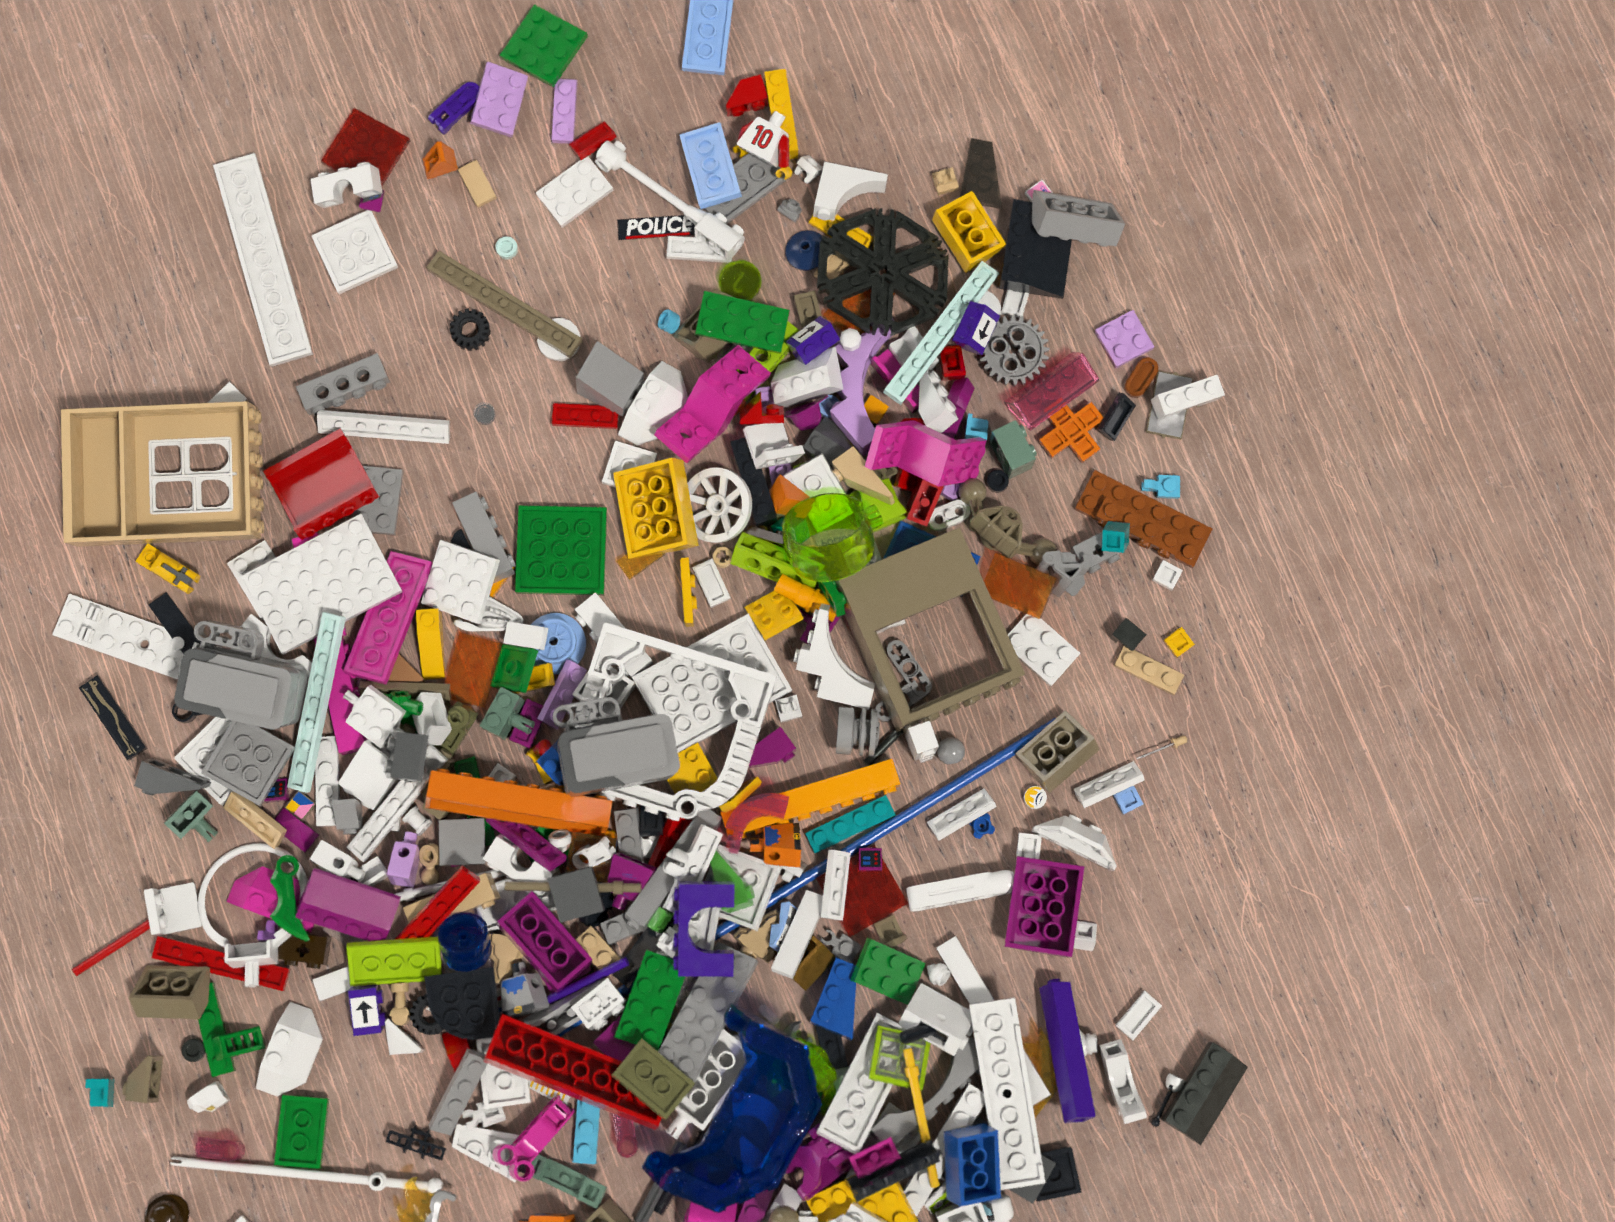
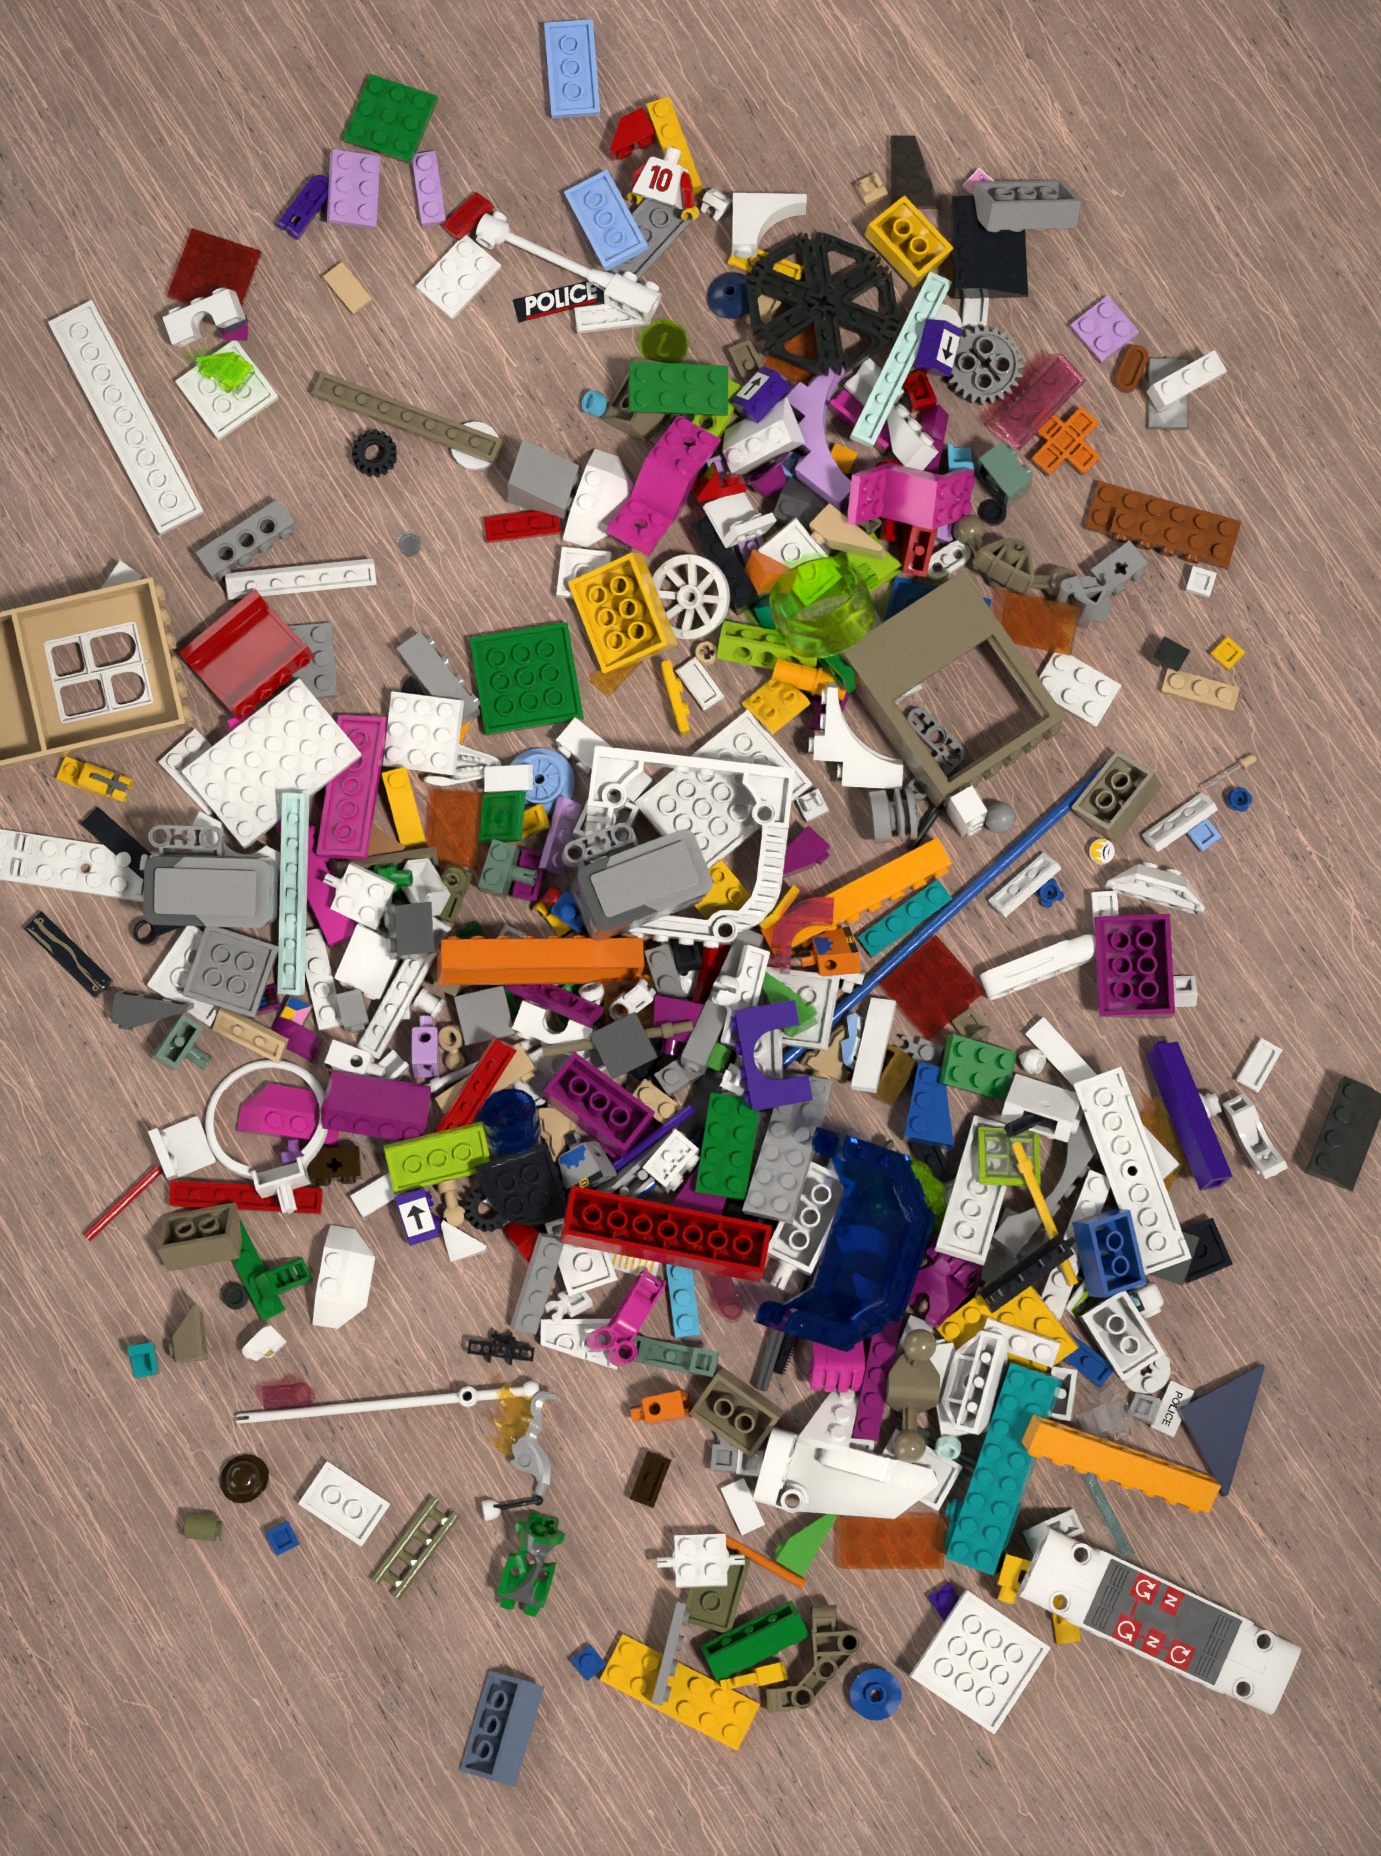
camera: 10 degrees left, 0 degrees up
green piece [270,855,309,942] -> none
green plate [274,1095,329,1169] -> none
orange slope [423,141,458,179] -> none
light aqua tile [496,236,518,259] -> none
olive plate [612,1039,696,1121] -> none
plate [746,525,795,551] -> none
light grey plate [777,199,802,222] -> none
white plate [821,850,851,921] -> none
white tile [840,328,862,351] -> none
dark pink slope [849,1137,901,1179] -> none
slope [859,848,882,871] -> none
black tile [1097,392,1136,441] -> none
teal panel [1102,521,1130,553] -> none
medium azure plate [1141,475,1180,499] -> none
hinge [1151,1073,1185,1127] -> none
none -> clear neon green slope [196,352,255,396]
none -> blue plate [1227,787,1252,812]

